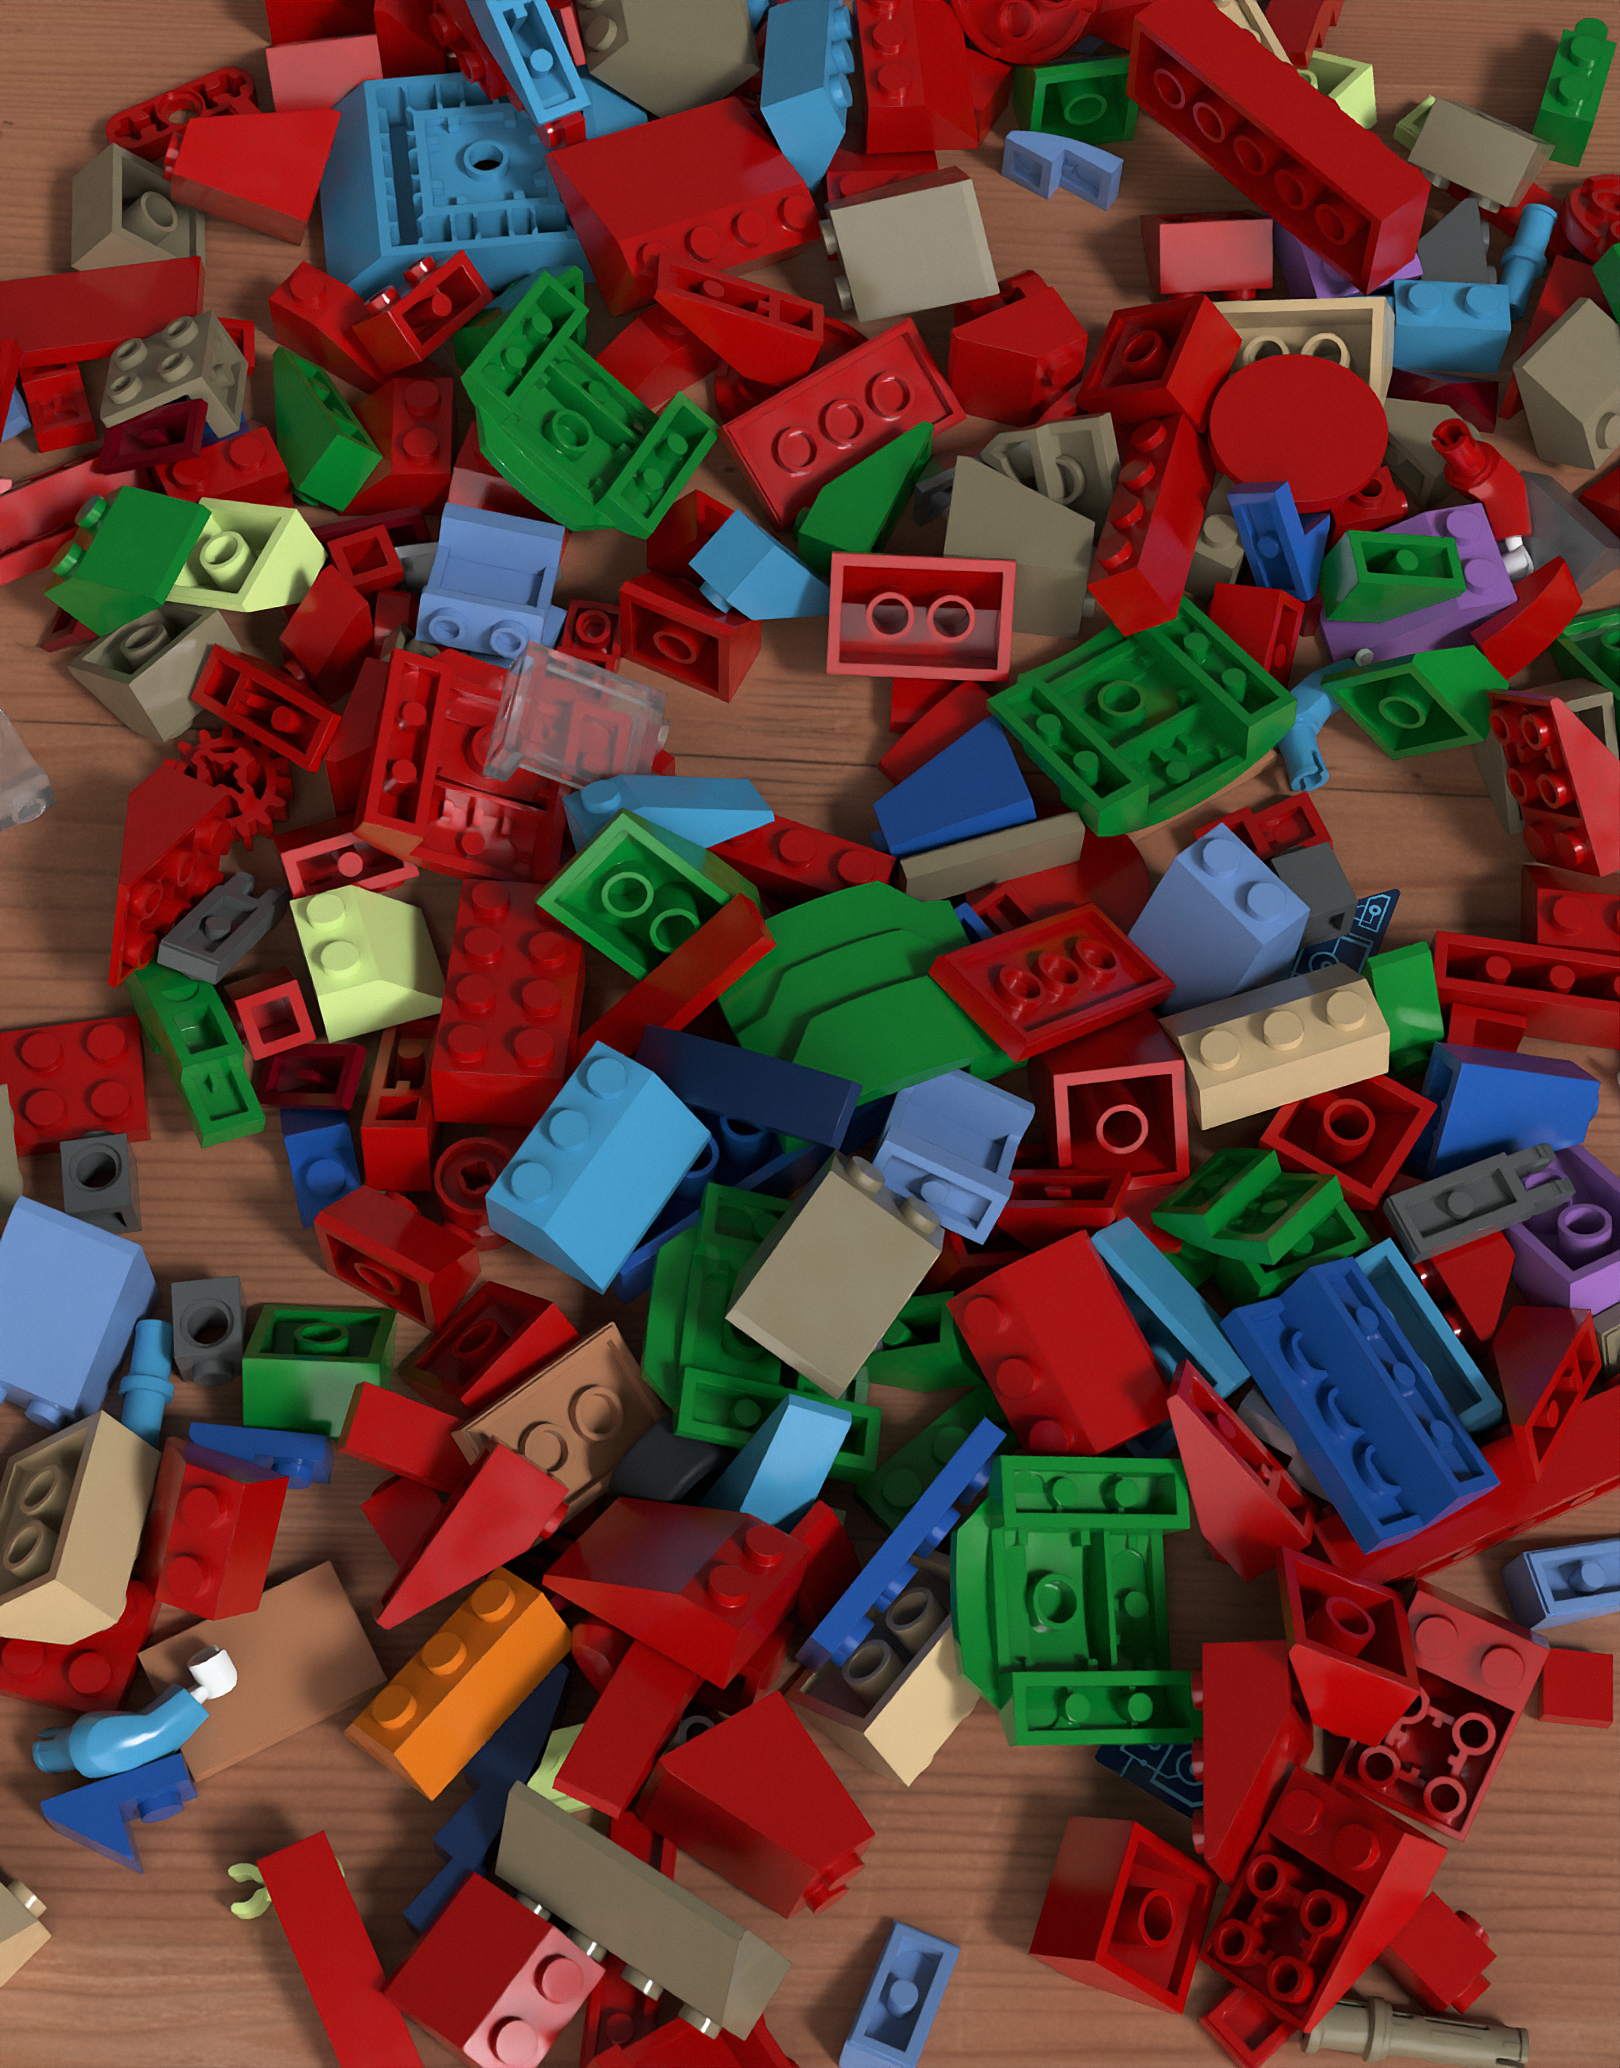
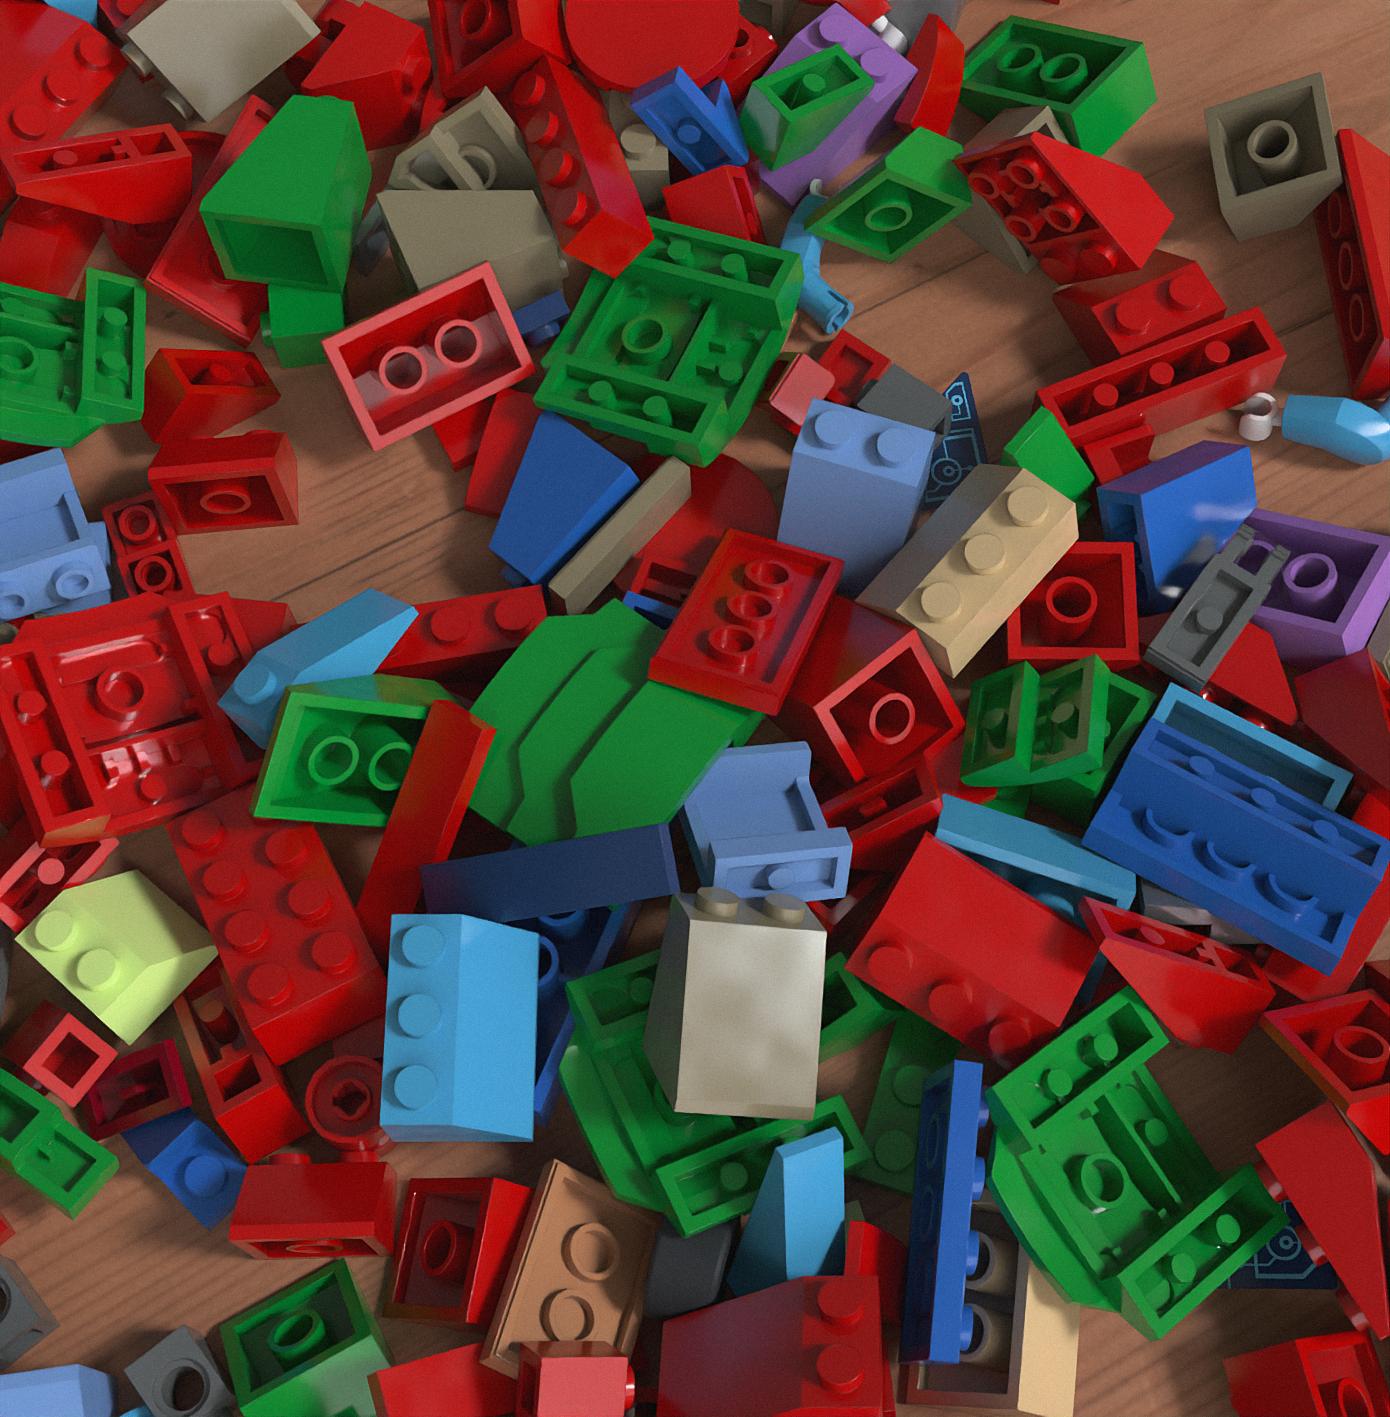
camera: 25 degrees left, 5 degrees up
clear panel [482,640,670,790] -> none
dark azure slope [688,508,830,620] -> none
none -> green slope [199,94,372,293]
none -> dark blue plate [511,290,570,349]
none -> slope [755,351,835,426]

